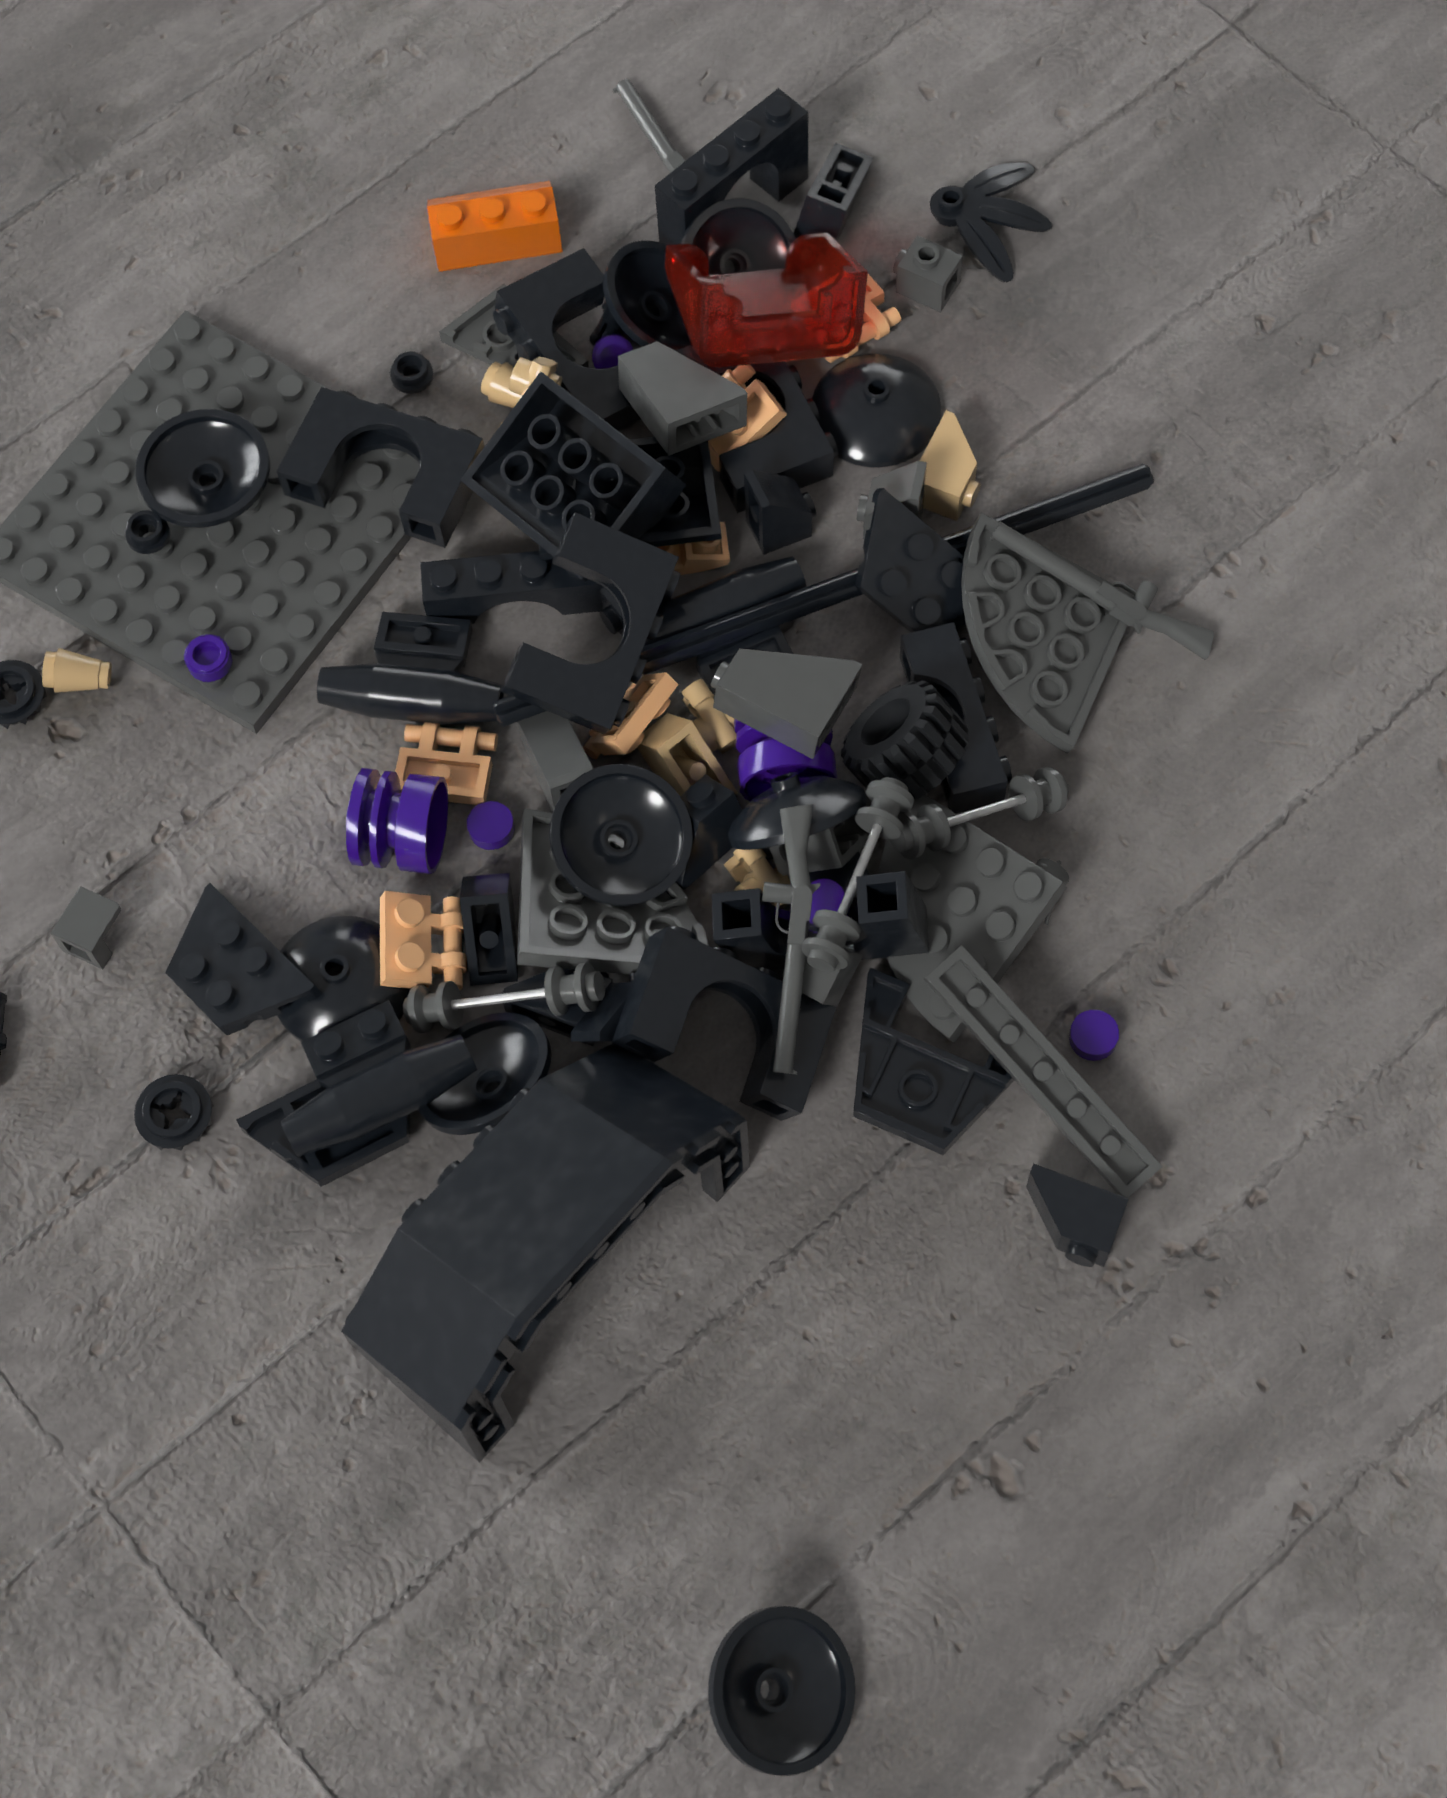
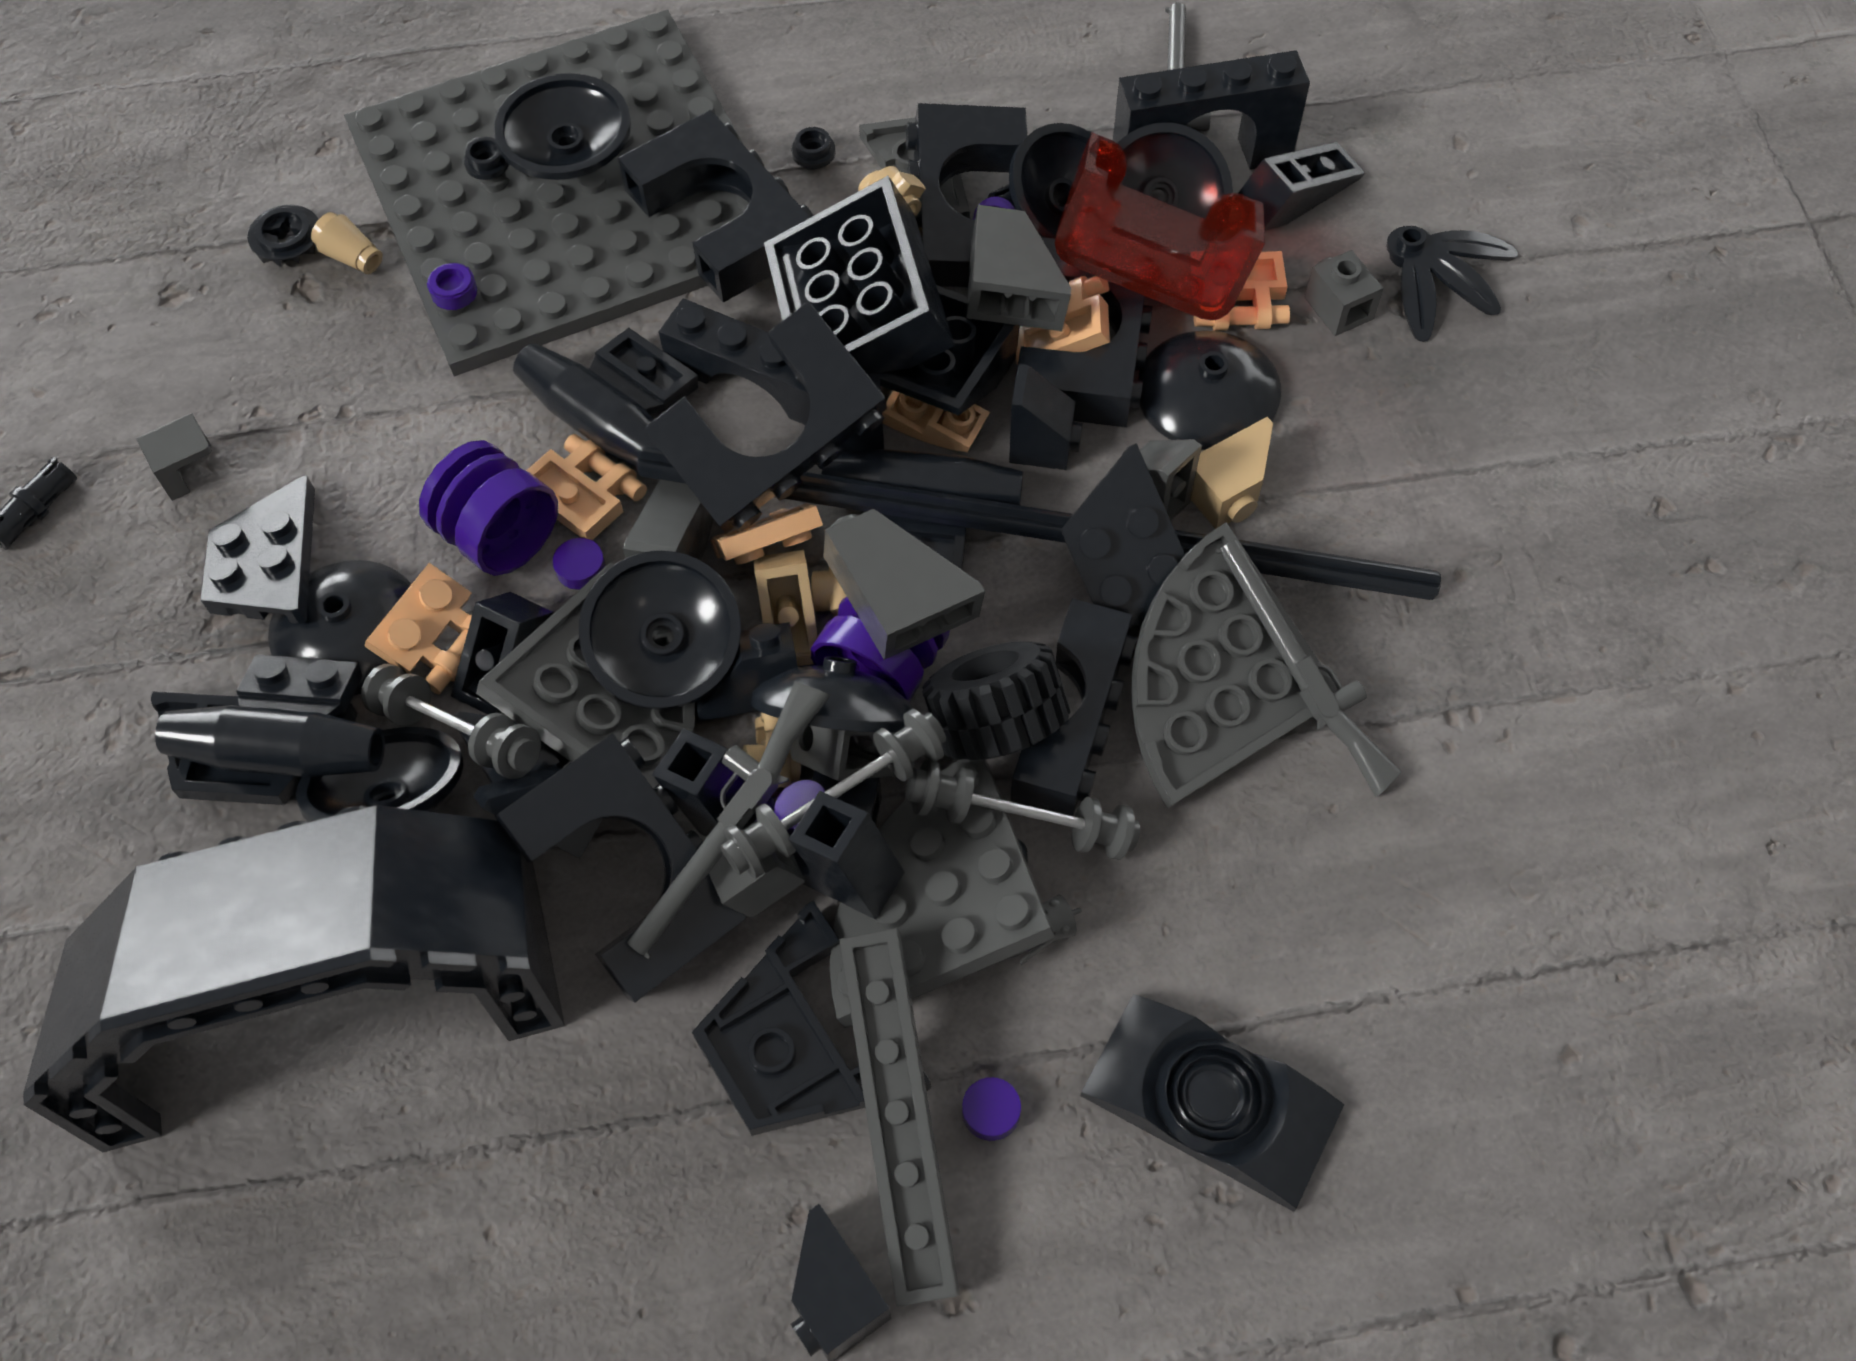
camera: 30 degrees right, 5 degrees down
black gear [134,1074,214,1151] -> none
orange slope [427,181,563,272] -> none
none -> black slope [1080,994,1345,1212]

